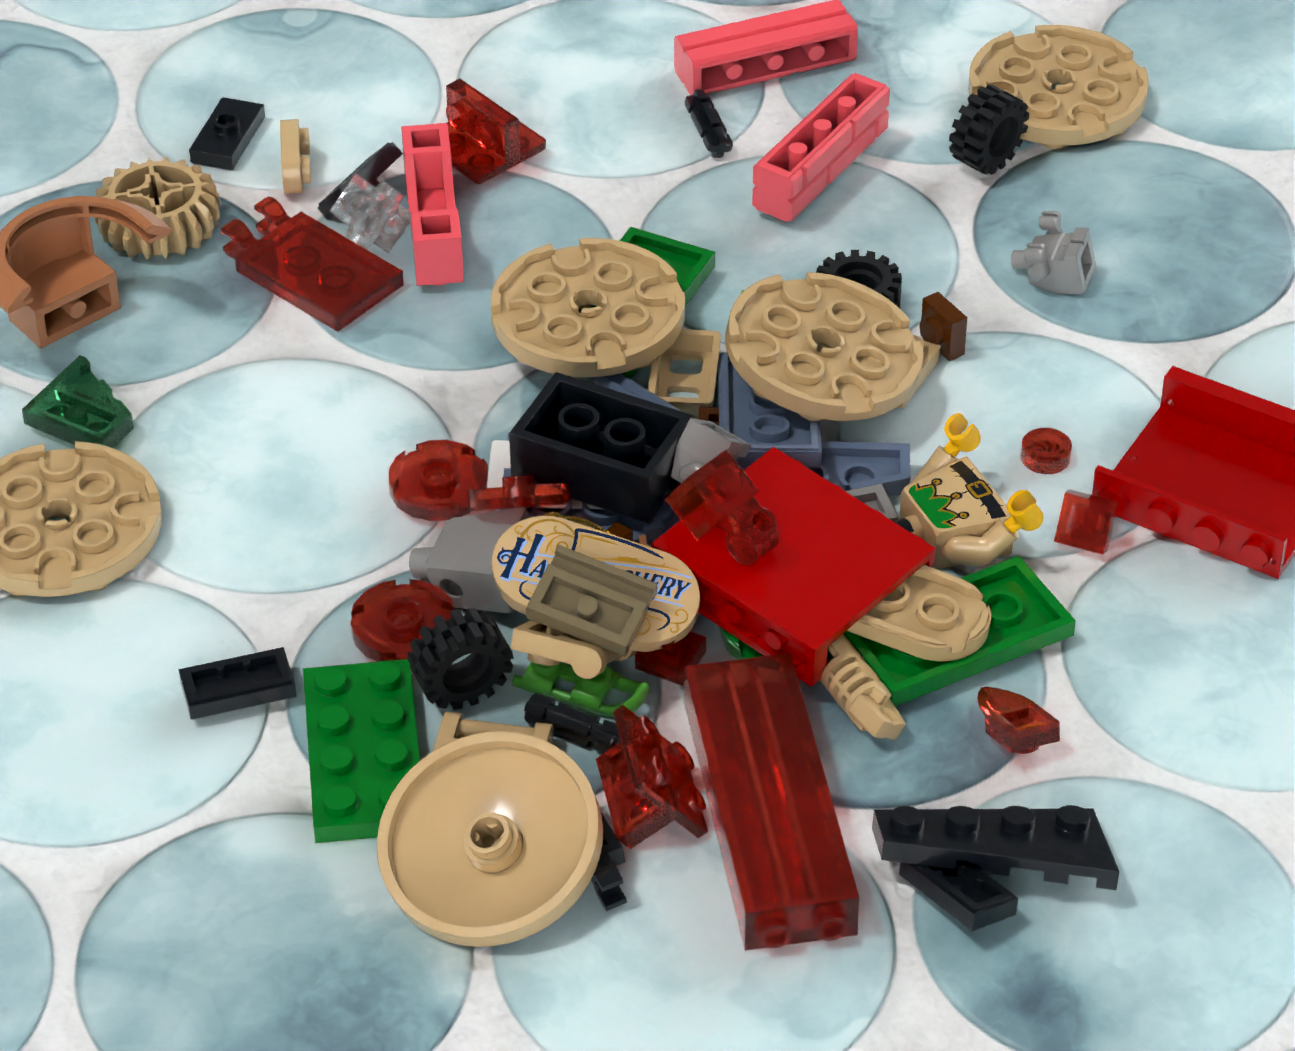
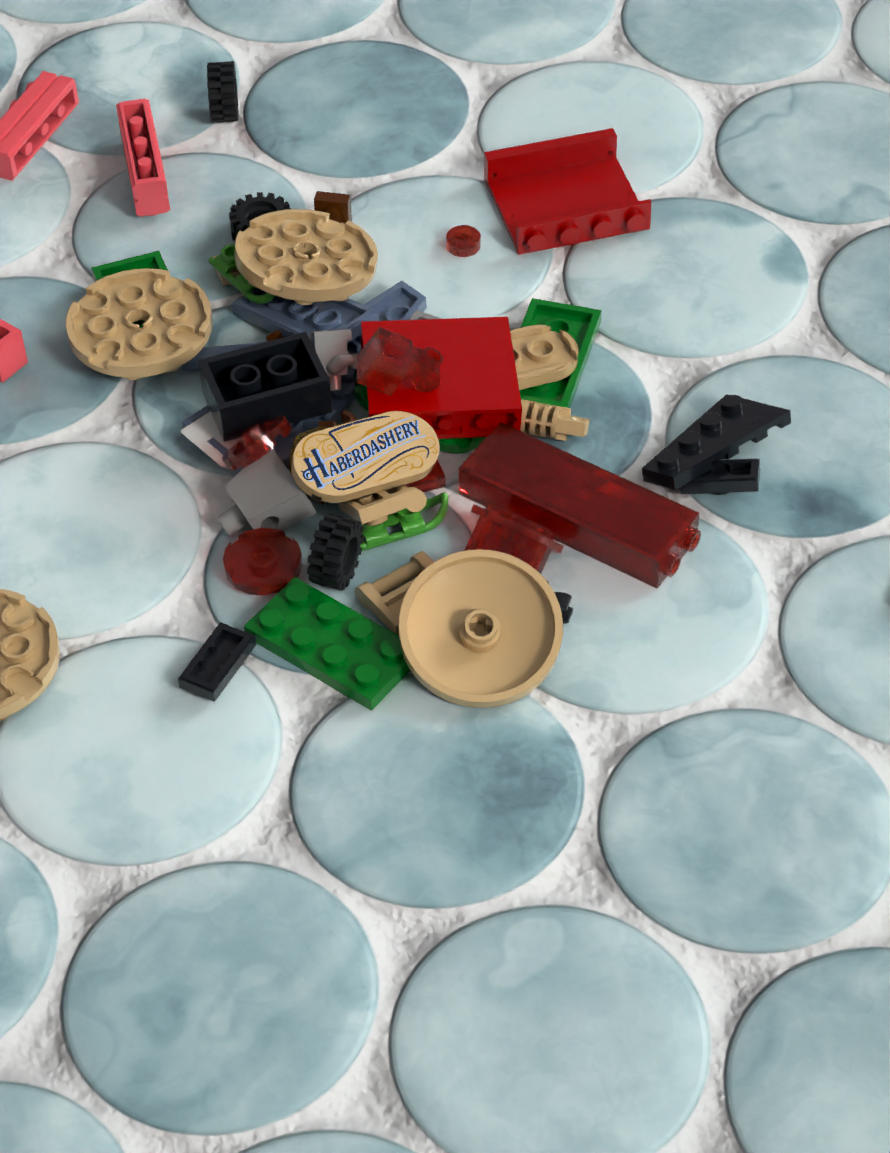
camera: 45 degrees left, 5 degrees up
clear red plate [389,440,488,521] -> none
black axle [524,693,626,756] -> none
dark tan plate [526,545,657,657] -> none
tan piece [648,329,721,418] -> none
black axle [685,89,733,158] -> none
torso [893,413,1043,569] -> none
tan plate [968,25,1149,149] -> none
clear red plate [977,687,1060,754] -> none
light grey piece [1011,211,1096,294] -> none
clear red tile [1054,489,1119,555] -> none

